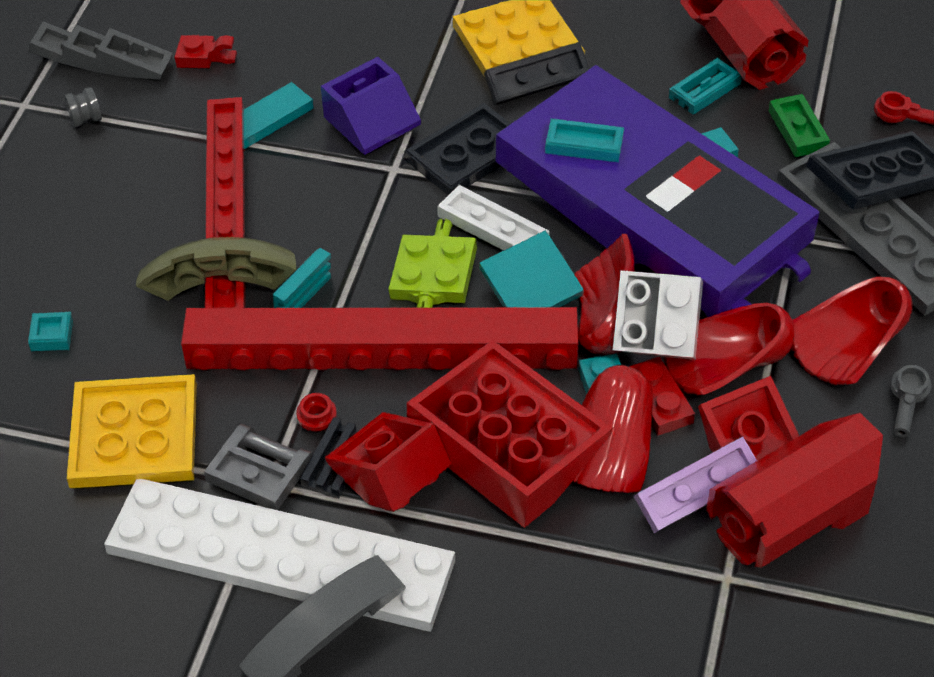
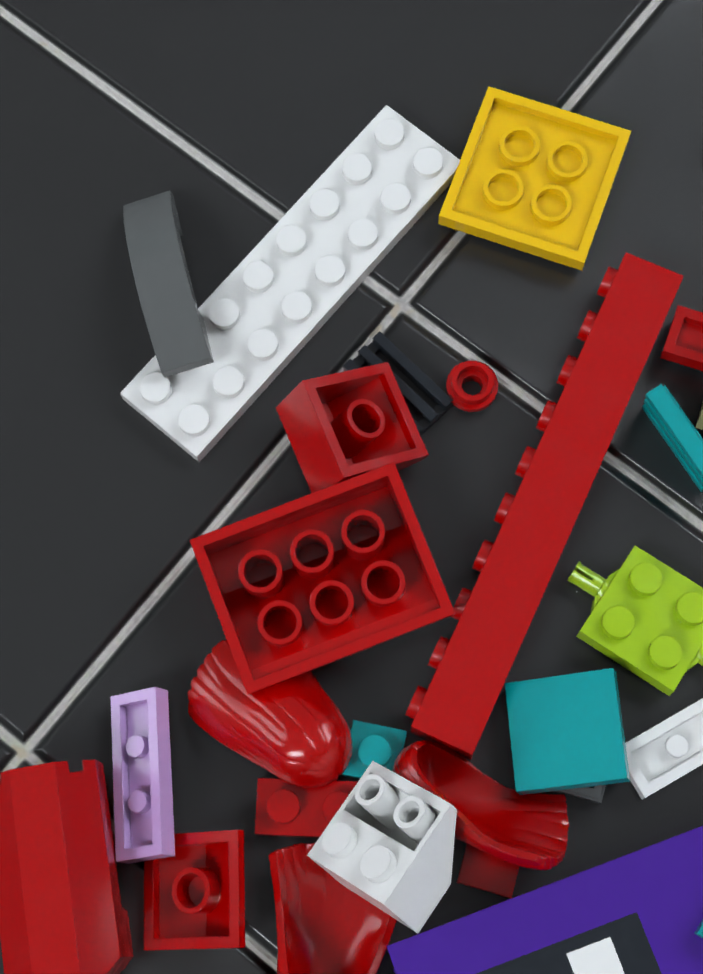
camera: 120 degrees right, 25 degrees up
flat silver plate [204,423,314,510] -> none

